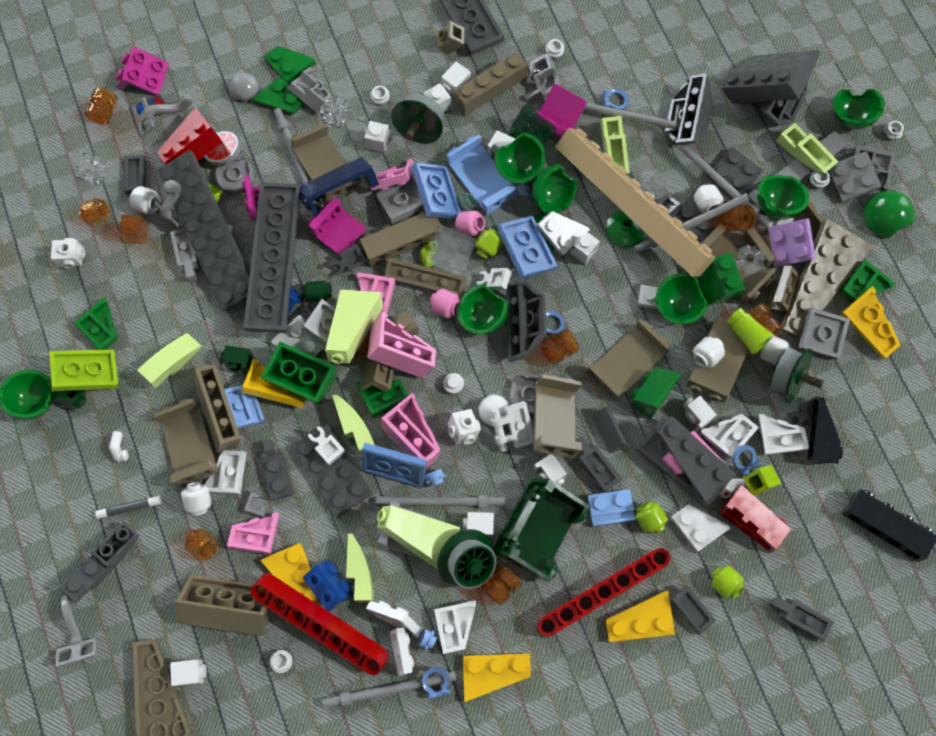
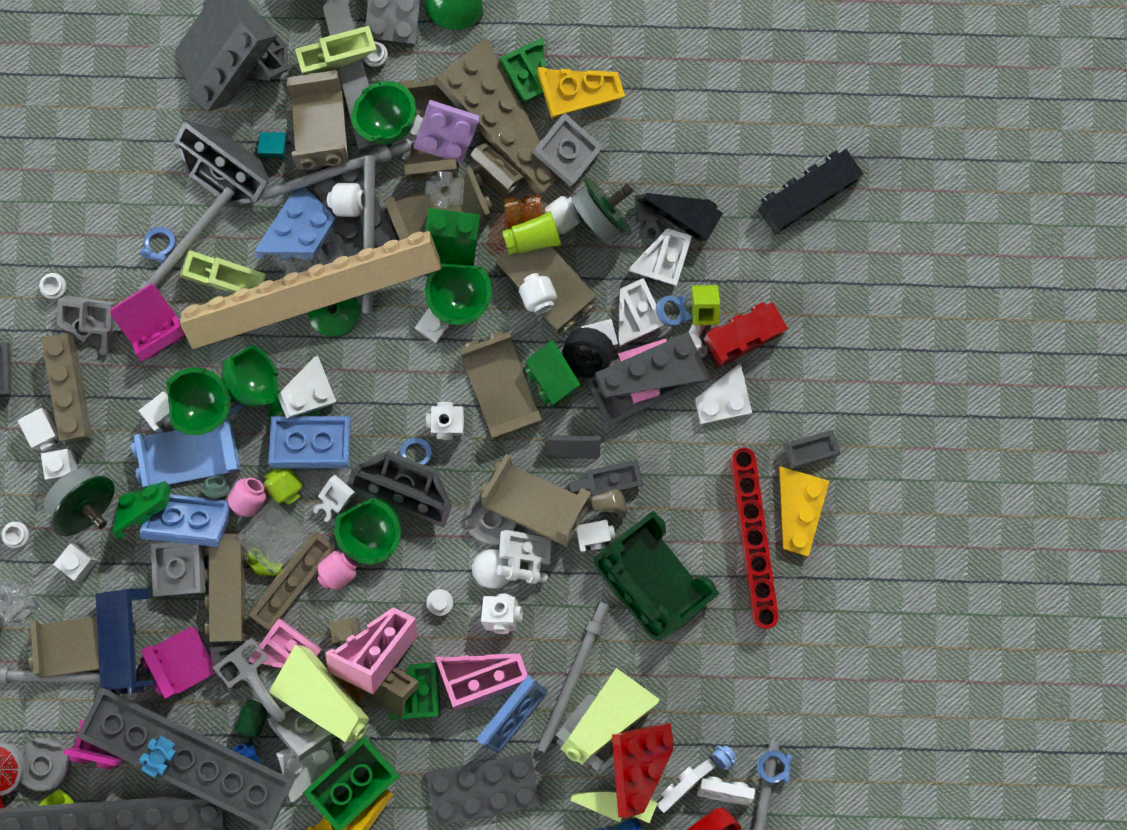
camera: 75 degrees left, 10 degrees up
white plate [308,426,345,465] -> none
yellowish green slope [332,394,375,456] -> none
bright pink wing [371,159,414,191] -> none
light blue plate [426,469,446,487] -> none
white wing [434,600,476,654] -> none
dark green piece [437,529,496,589] -> none
white brick [463,512,494,538] -> none
yellow wing [463,654,531,702] -> none
clear orange wheel [481,564,522,606] -> none
clear green plate [507,105,556,148] -> none
clear orange wheel [541,328,579,365] -> none
white brick [570,232,600,265] -> none
light blue plate [587,489,636,527] -> none
lime head [635,501,668,534] -> none
lime head [711,566,745,599] -> none
clear orange wheel [718,204,756,232] -> none
dark grey hinge [769,597,834,642] -> none
none -> green wing [112,481,171,540]
none -> dark azure piece [139,736,177,778]
none -> light grey piece [213,637,286,722]
none -> medium blue wing [254,187,336,259]
none -> teal slope [258,132,286,158]
none -> dark tan panel [286,70,349,170]
none -> white brick [426,402,464,440]
none -> black tyre [562,327,614,377]
none -> dark tan hair [591,489,627,519]
none -> red plate [612,723,673,818]

